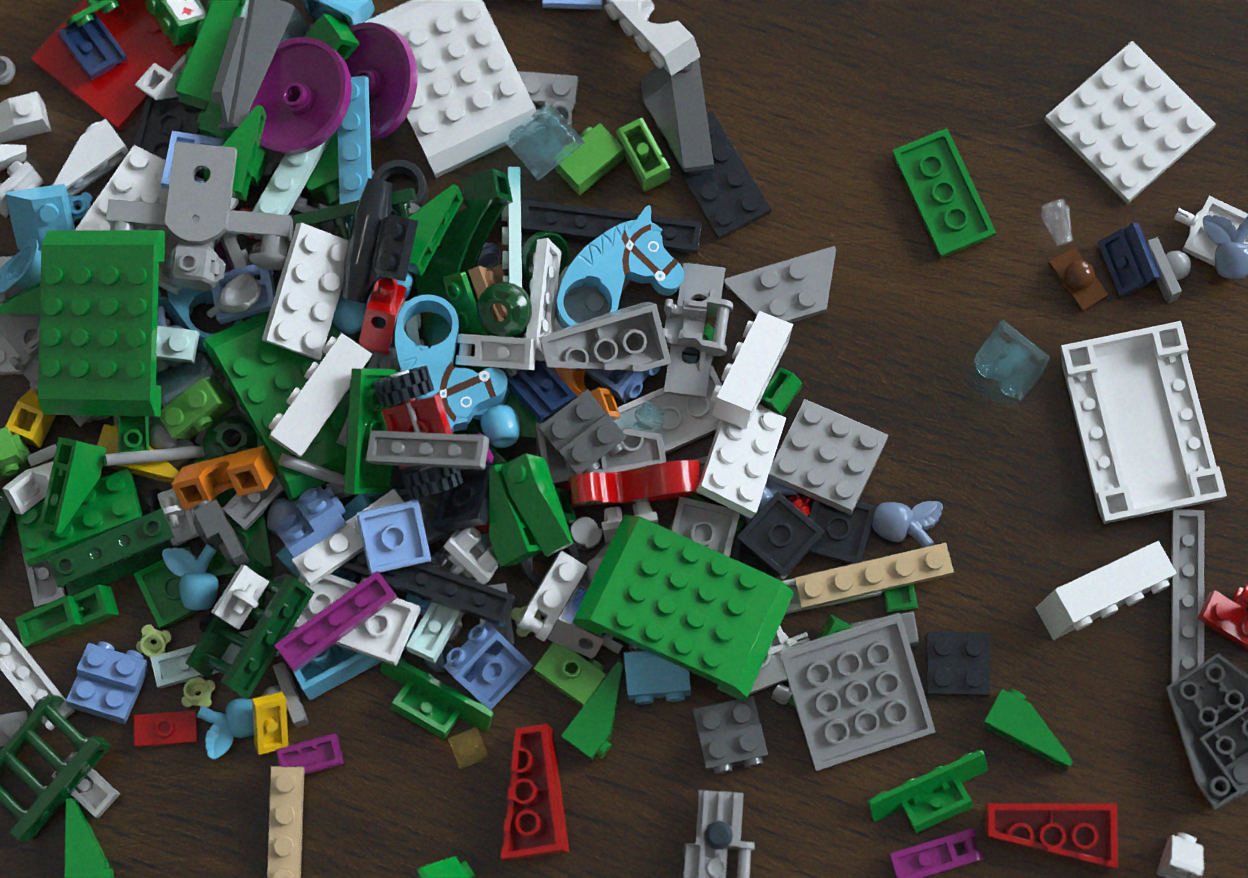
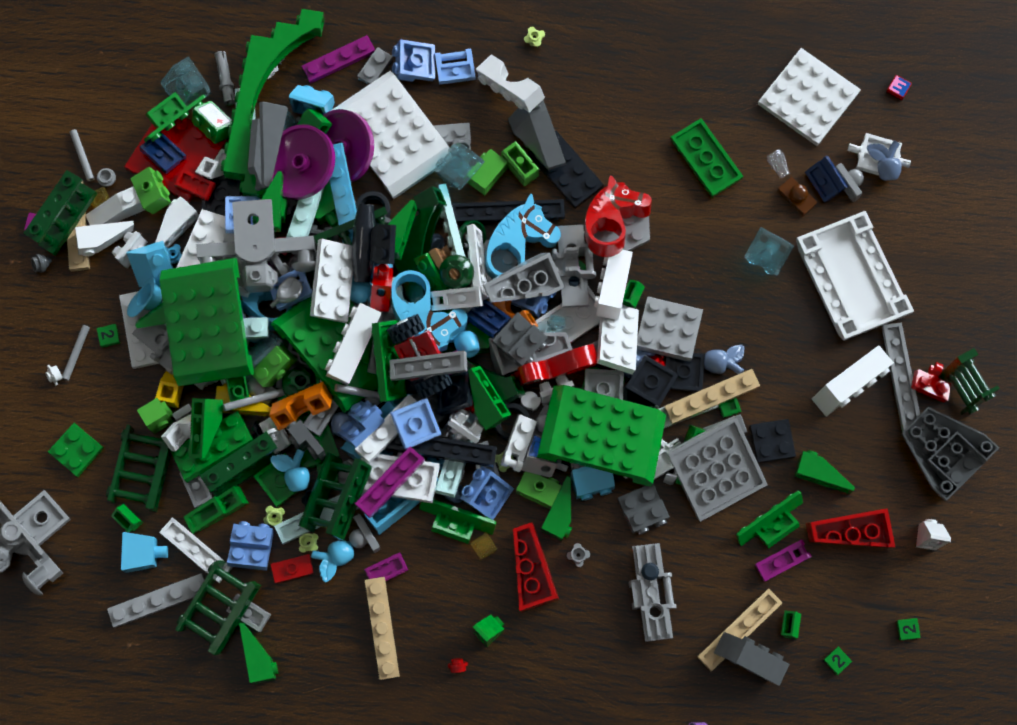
camera: 20 degrees left, 0 degrees up
white hips [212,564,269,629] -> none
yellow plate [252,692,288,755] -> none
green slope [501,454,574,556] -> none
none -> bright green brick [131,167,171,214]
none -> red plate [174,169,216,201]
none -> light grey plate [567,543,590,567]
none -> red animal [585,176,652,257]

